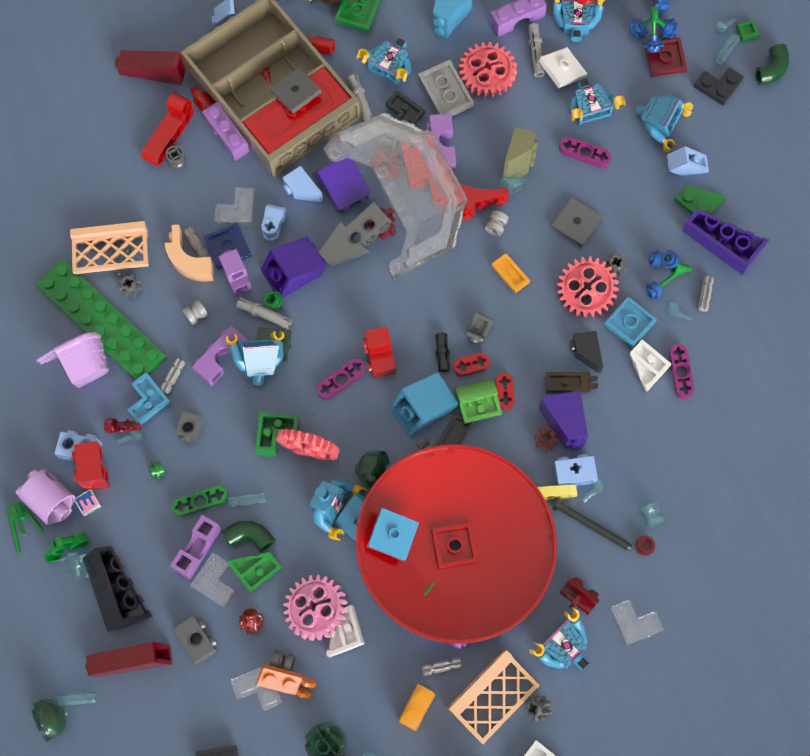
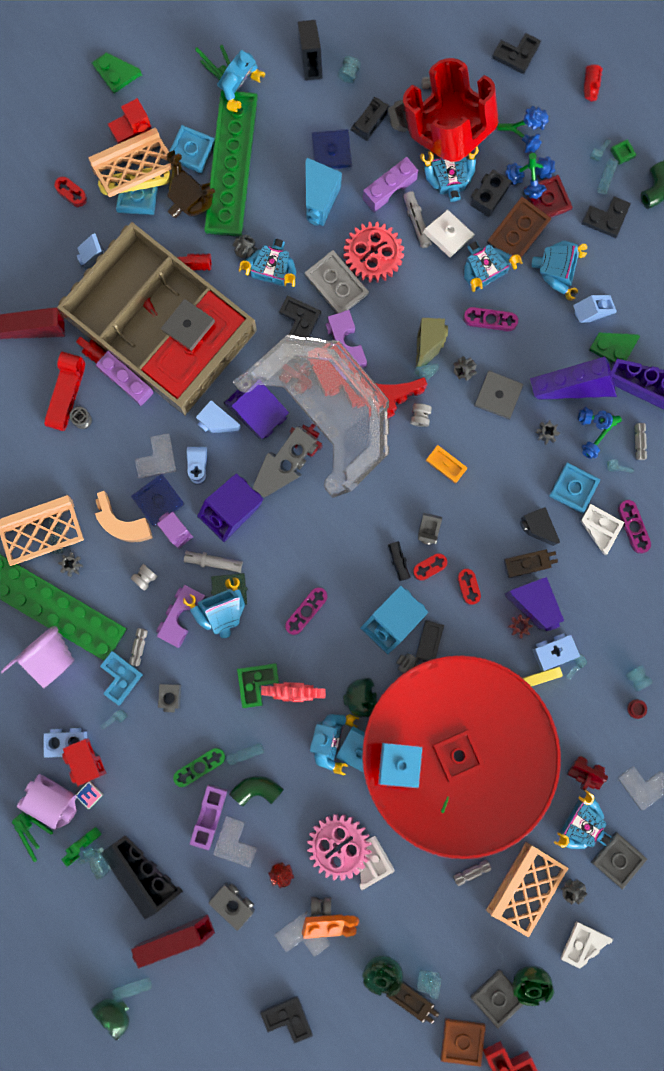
camera: 20 degrees left, 10 degrees up
dark red piece [104,418,142,434] -> none
green plate [149,461,164,480] -> none
light grey axle [184,227,209,258] -> none
green wing [227,552,282,593] -> none
green plate [264,291,283,310] -> none
light grey pin [347,74,376,127] -> none
red brick [362,326,396,378] -> none
light orange brick [398,684,435,731] -> none
bright green brick [454,379,502,424] -> none
pearl dark grey bar [552,498,632,550] -> none
coral gear [557,256,619,318] -> none
none -> dark grey gear [233,235,257,259]
none -> dark grey gear [453,356,477,381]
none -> black brick [470,169,511,217]
none -> reddish brown plate [487,197,552,265]
none -> dark purple wedge [530,357,617,400]
none -> dark grey tile [591,832,647,890]

